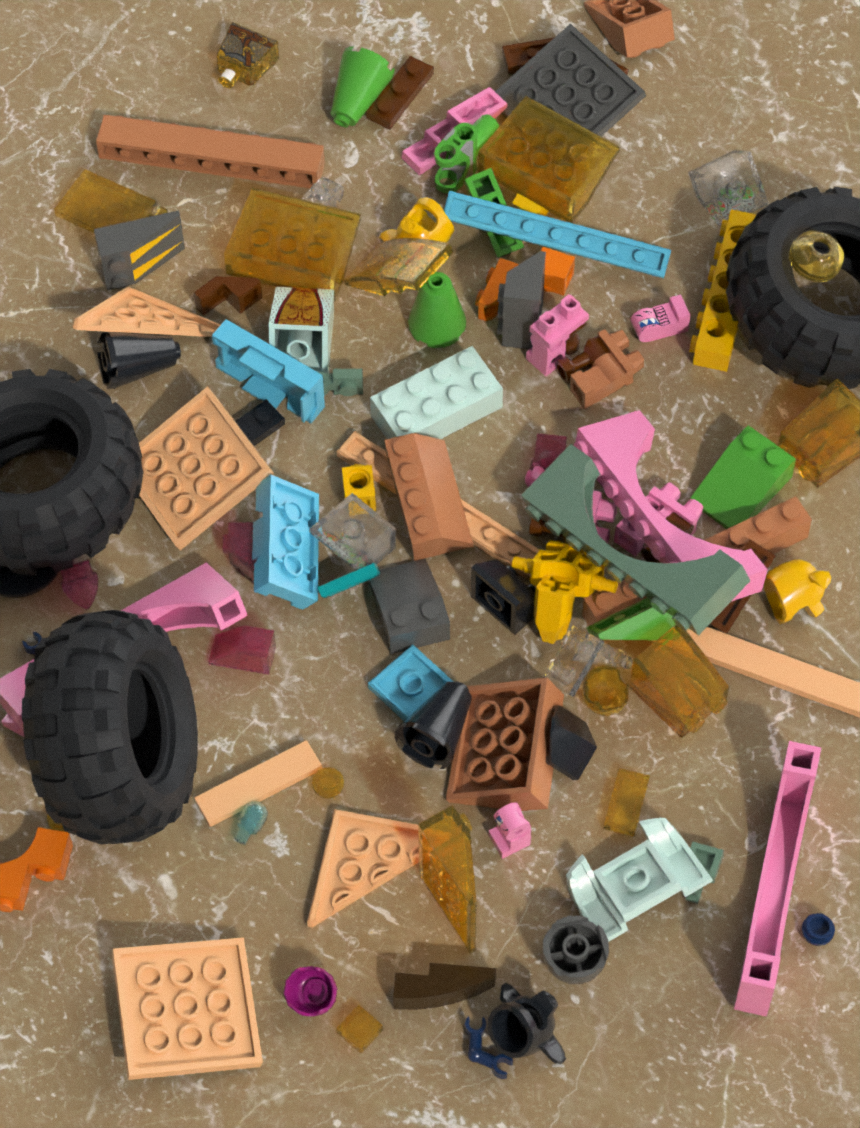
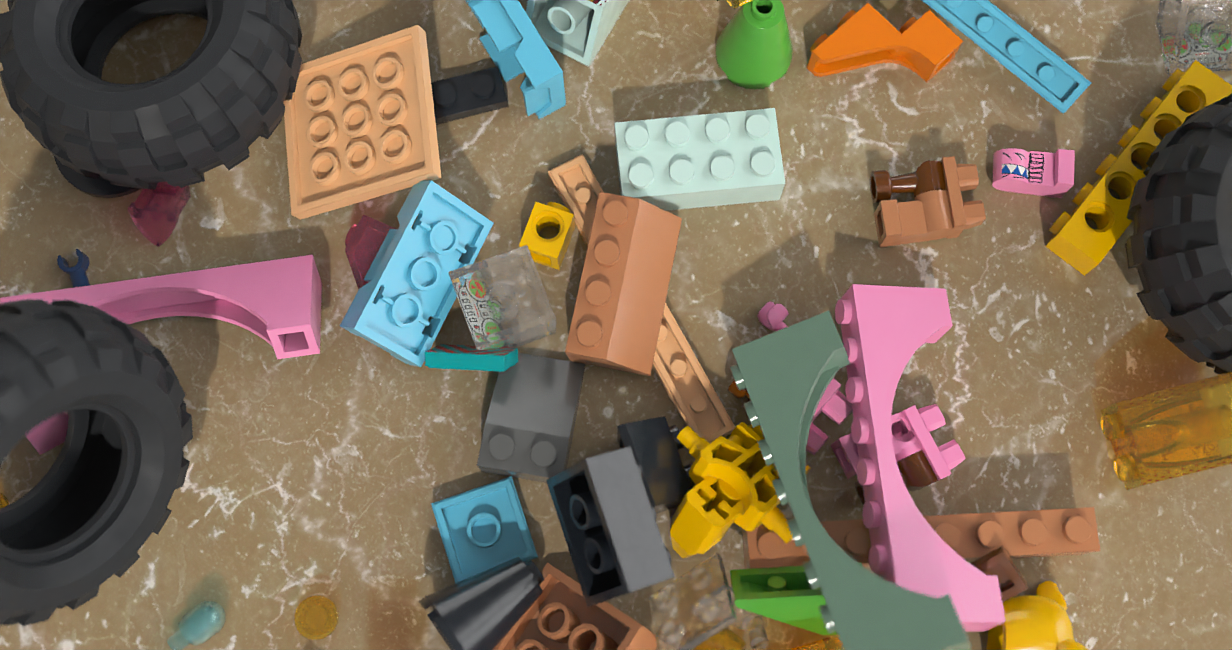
camera: 25 degrees right, 15 degrees up
light nougat tile [194,740,322,827] -> none
clear pink slope [208,625,276,675] -> none
sand green plate [318,369,363,396] -> none
dark grey slope [497,251,546,349] -> none
bright pink hips [526,294,589,377] -> none
clear pink tile [530,434,567,471] -> none
bright green slope [689,425,796,529] -> none
none -> brick [546,446,675,607]

